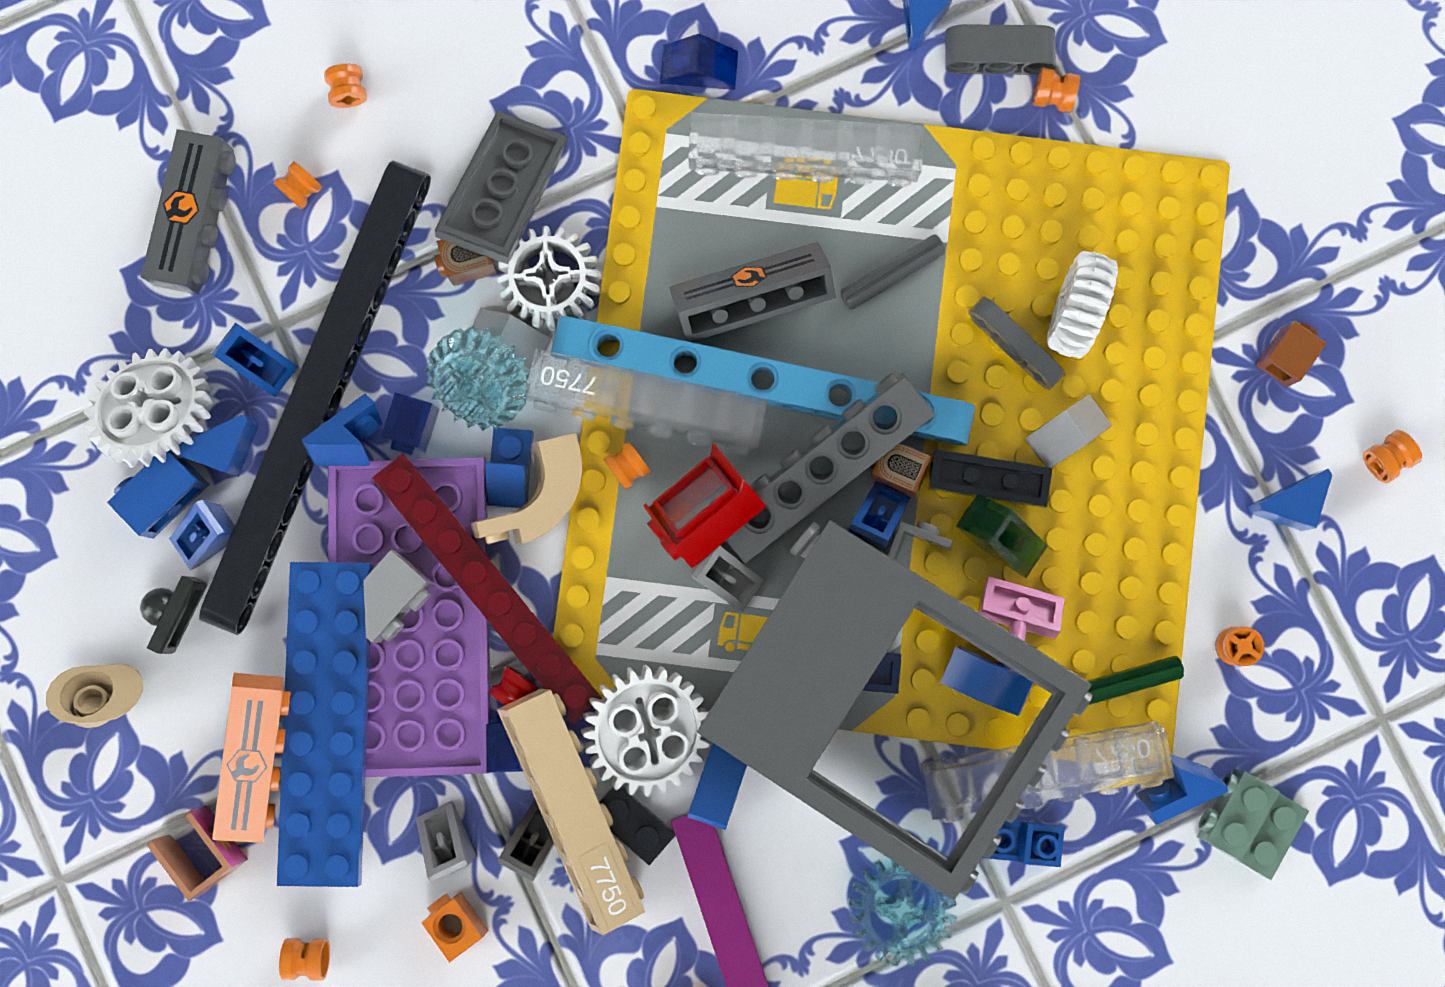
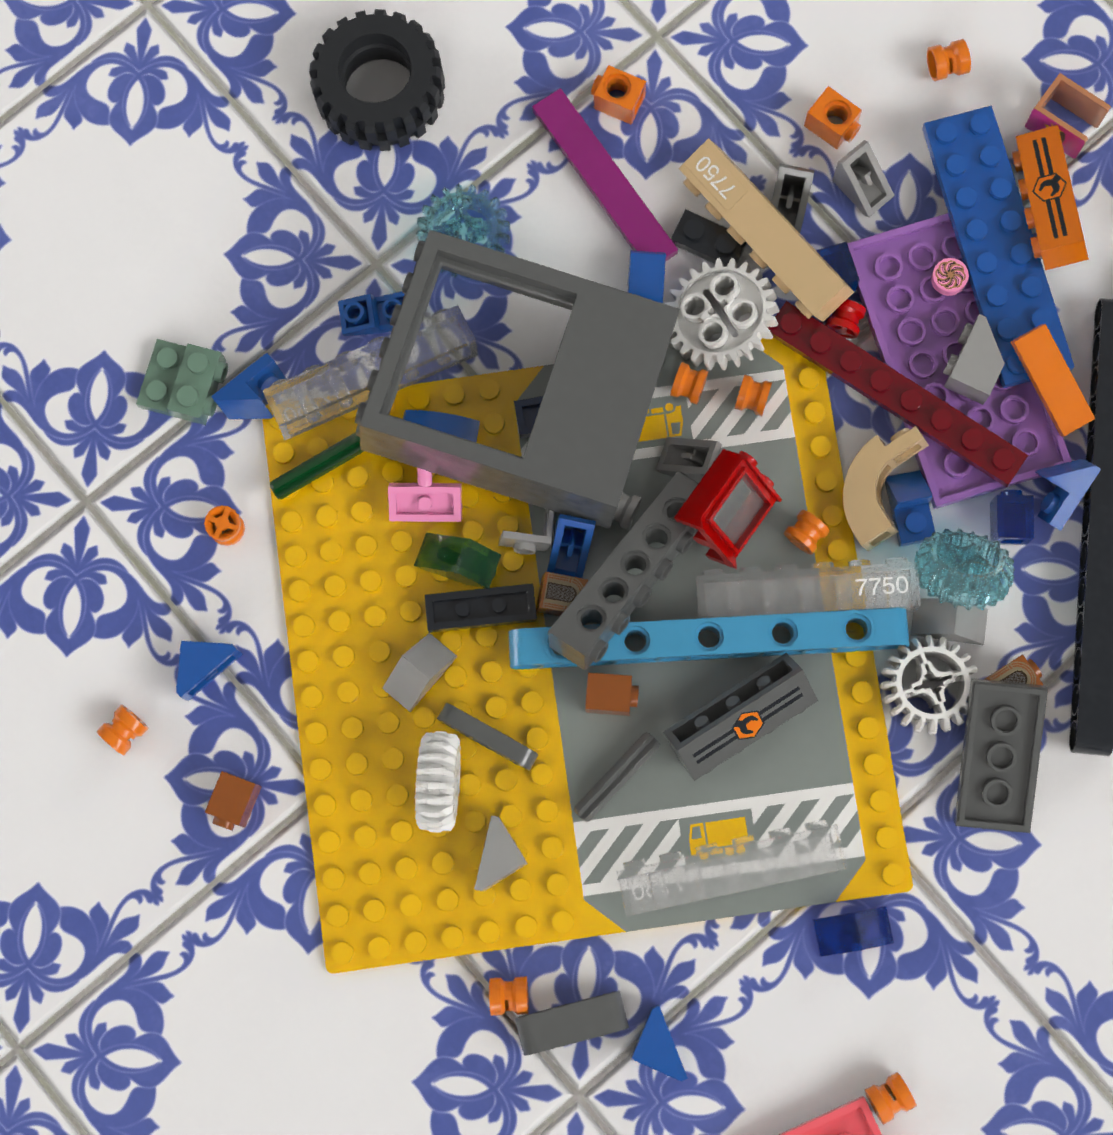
camera: 170 degrees right, 5 degrees down
none -> light grey slope [474,815,528,892]
none -> dark orange brick [585,672,639,716]
none -> orange wheel [670,362,709,405]
none -> orange wheel [735,375,772,417]
none -> tile [931,258,969,296]
none -> orange tile [1011,324,1095,437]

